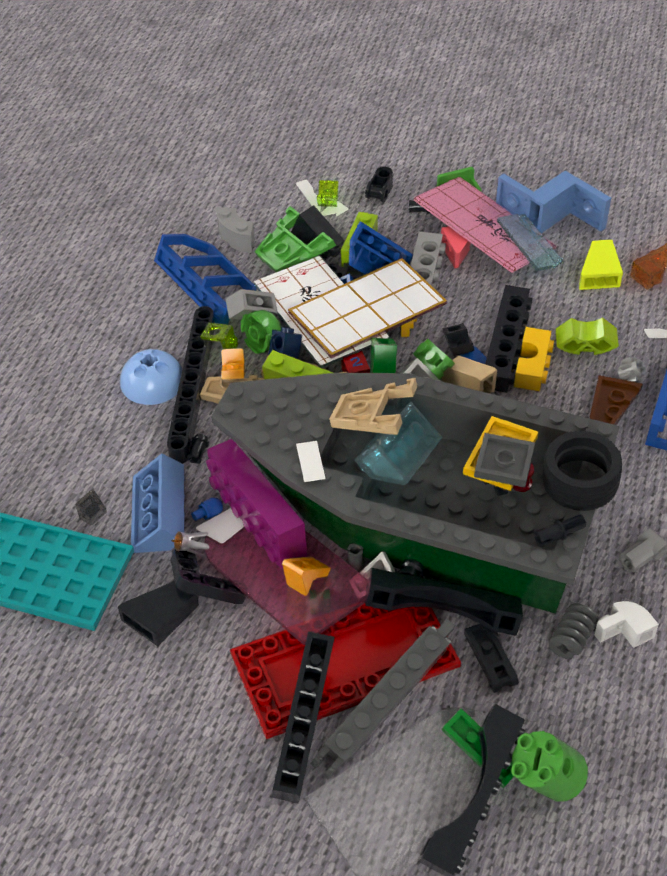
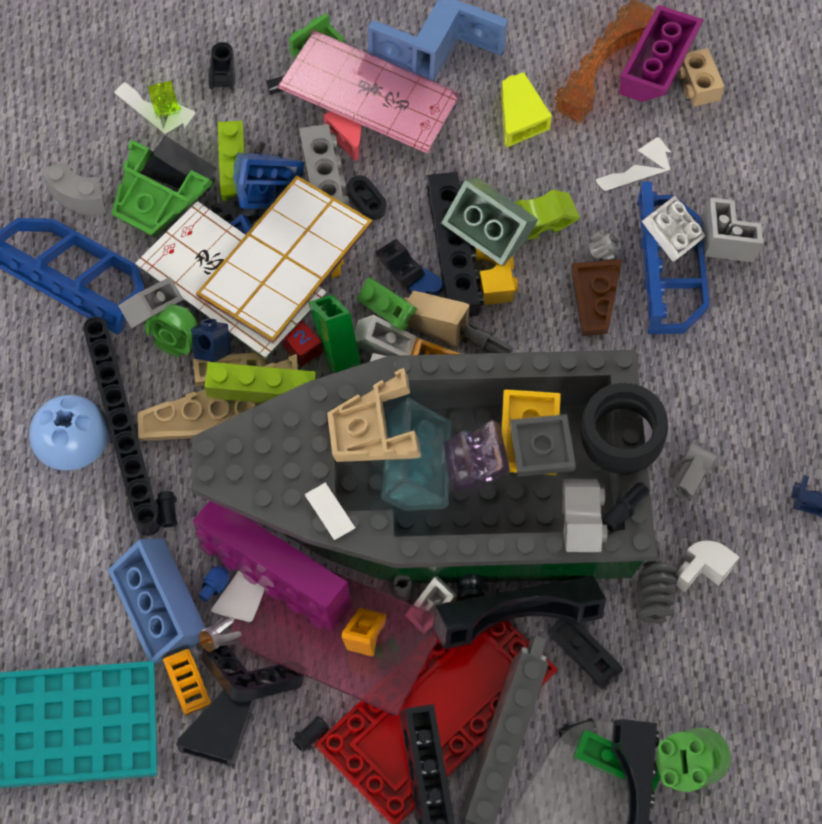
camera: 25 degrees left, 15 degrees up
clear smoke slope [75,489,107,526] -> none
clear neon green bracket [201,323,238,349] -> none
light orange slope [221,348,245,380] -> none
clear light blue windscreen [497,214,563,271] -> none
none -> light orange slope [163,649,211,716]
none -> black pin [292,716,329,752]
none -> black plate [347,175,387,220]
none -> sand green slope [441,177,539,266]
none -> clear purple slope [443,420,510,492]
none -> light grey brick [562,479,607,552]

